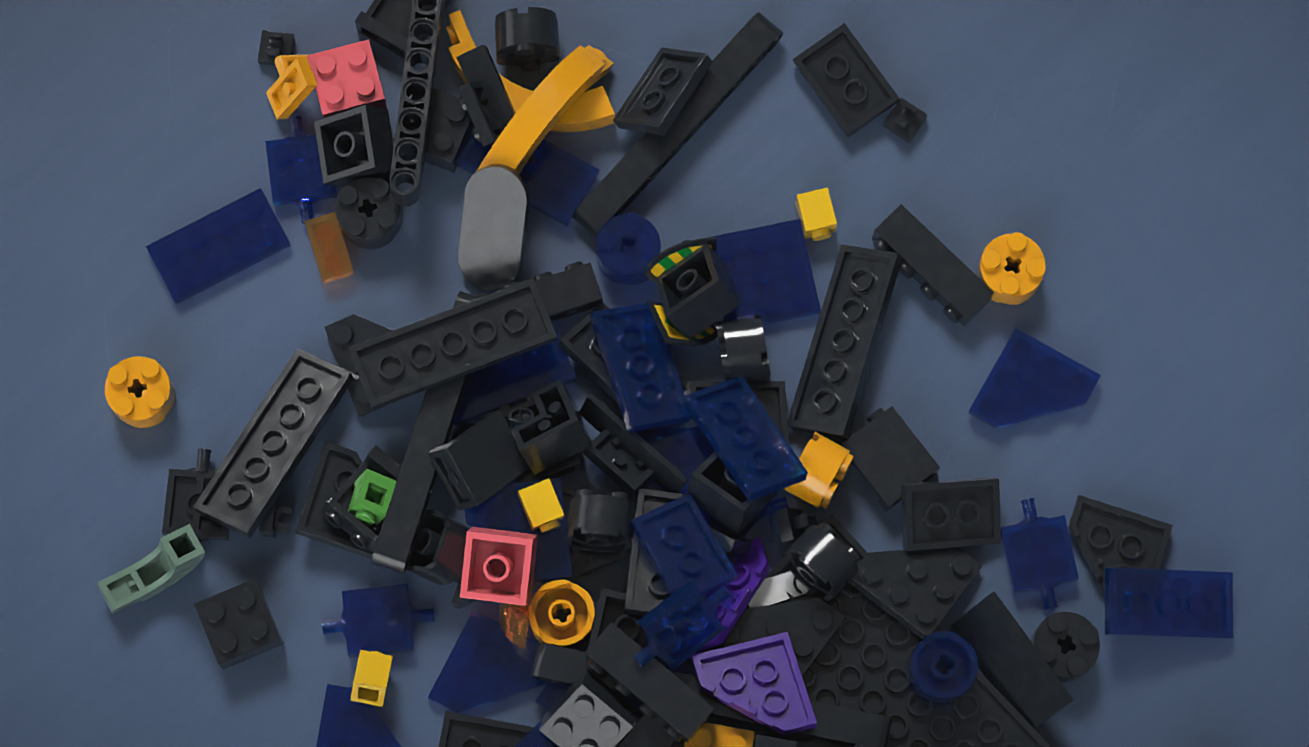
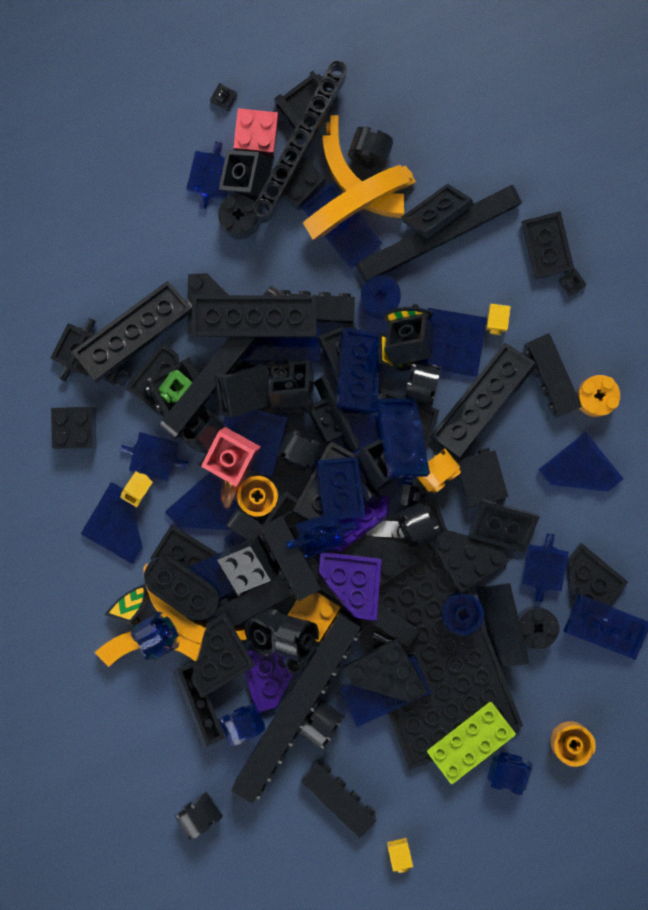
camera: 25 degrees right, 10 degrees up
sand green arch [97,524,205,614] -> none
light orange brick [105,356,175,428] -> none
clear blue plate [146,188,291,305] -> none
light orange plate [266,54,318,119] -> none
clear orange plate [304,212,354,284] -> none
black bracket [456,45,536,167] -> none
tile [458,164,530,291] -> none
yellow brick [517,478,564,533] -> none

